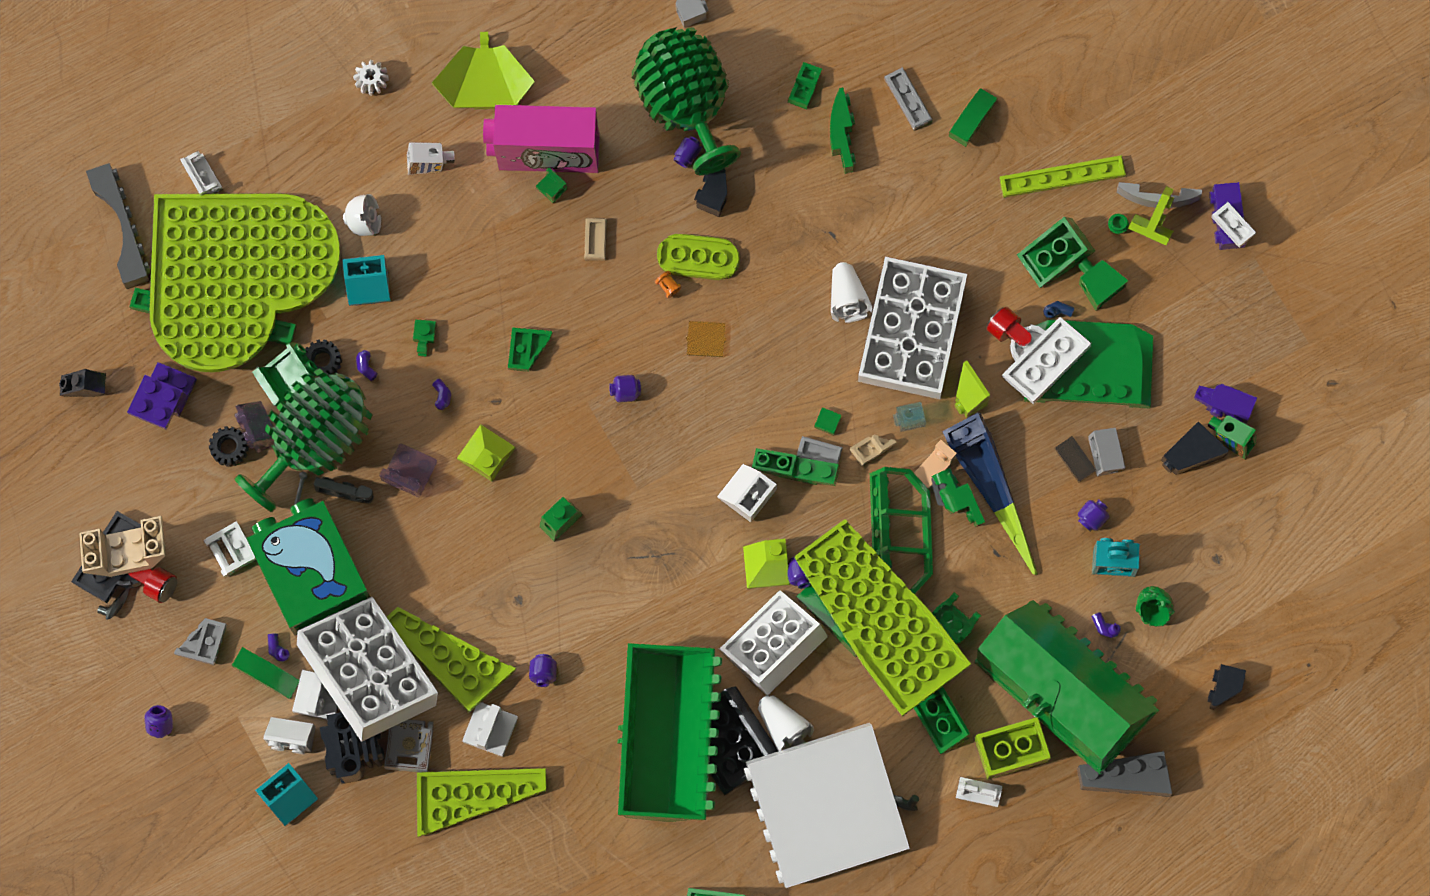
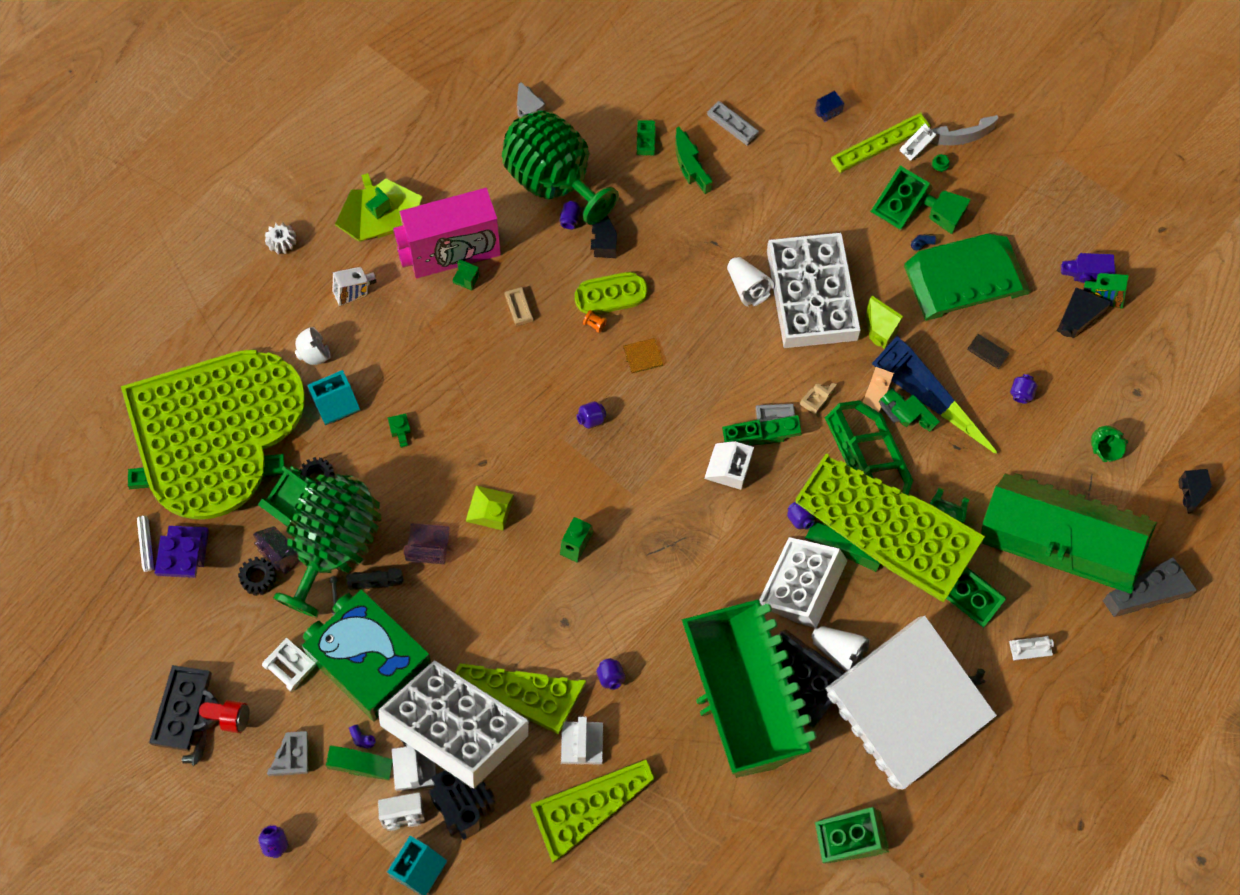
camera: 25 degrees left, 10 degrees down
black slope [59,369,106,397] -> none
tan slope [79,516,166,577] -> none
dark grey arch [86,163,151,289] -> none
white hinge [180,151,223,195] -> none
dark purple arm [356,350,378,381] -> none
light grey container [384,720,434,772] -> none
dark purple arm [432,378,451,410] -> none
green wing [508,327,553,372] -> none
lime slope [743,539,789,589] -> none
green tile [814,407,842,436] -> none
clear light blue brick [893,402,926,432] -> none
green slope [949,88,998,147] -> none
lime brick [975,717,1051,780] -> none
white plate [987,307,1091,404] -> none
light grey hinge [1088,428,1125,477] -> none
dark purple arm [1091,612,1121,638] -> none
teal brick [1092,538,1140,577] -> none
lime bracket [1128,186,1174,245] -> none
dark purple brick [1209,182,1247,250] -> none
white plate [1212,202,1256,248] -> none
none -> white axle [137,516,154,572]
none -> green panel [365,187,391,219]
none -> clear blue brick [815,90,844,122]
none -> white hinge [900,124,937,161]

